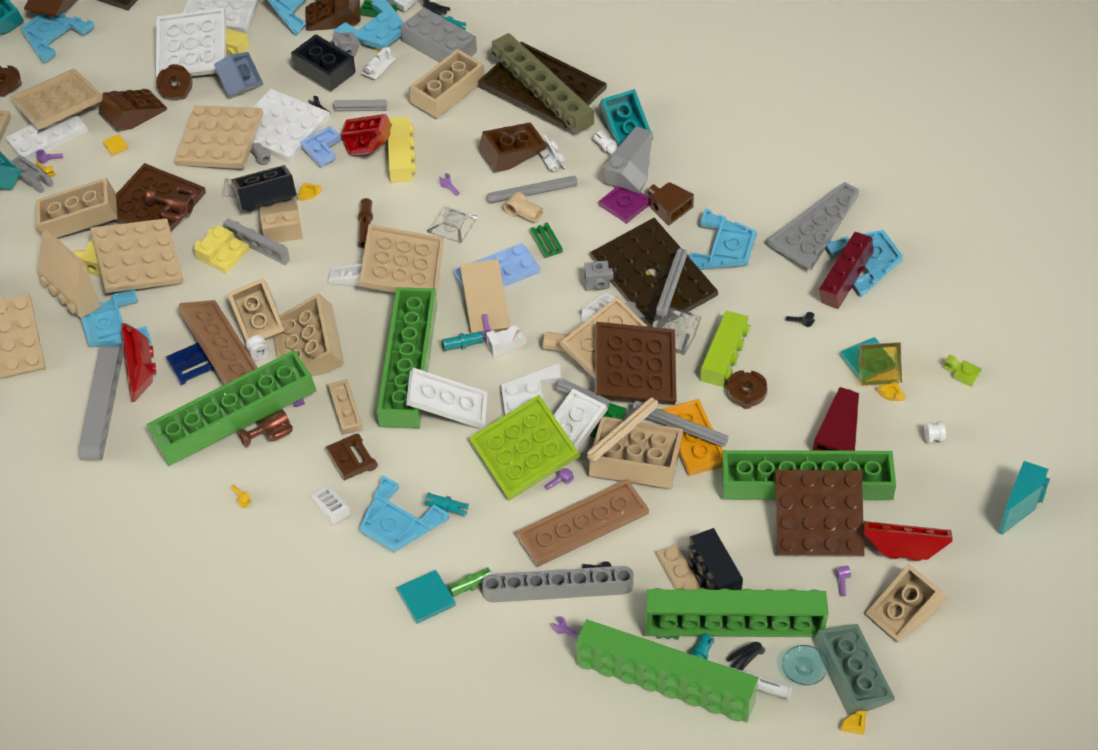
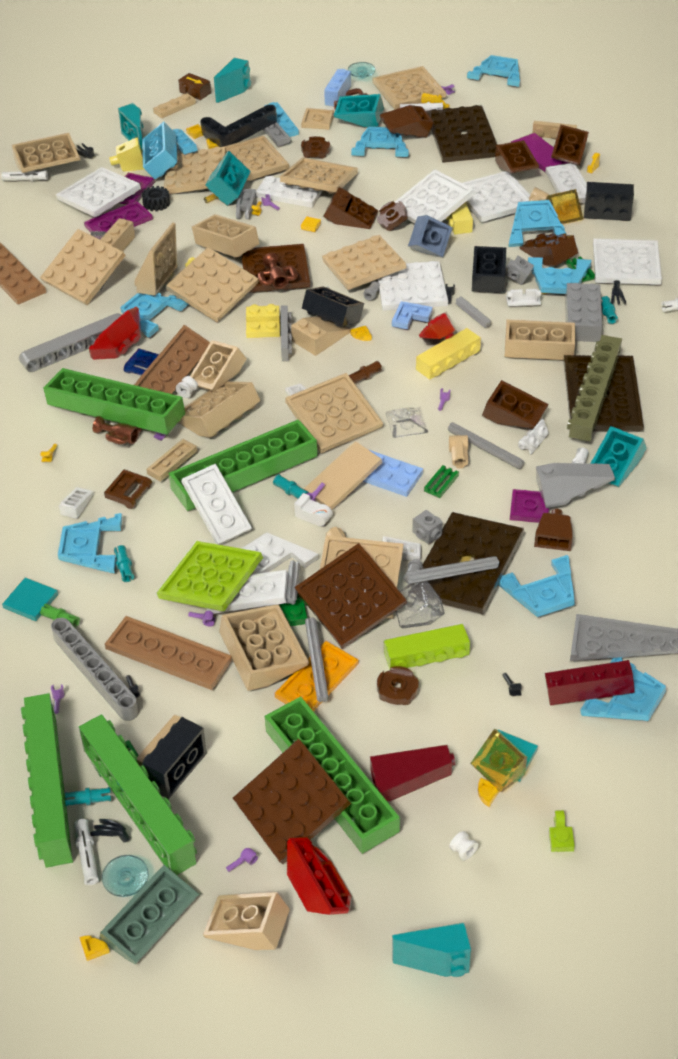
camera: 55 degrees right, 5 degrees down
tan axle [587,397,658,462] -> none

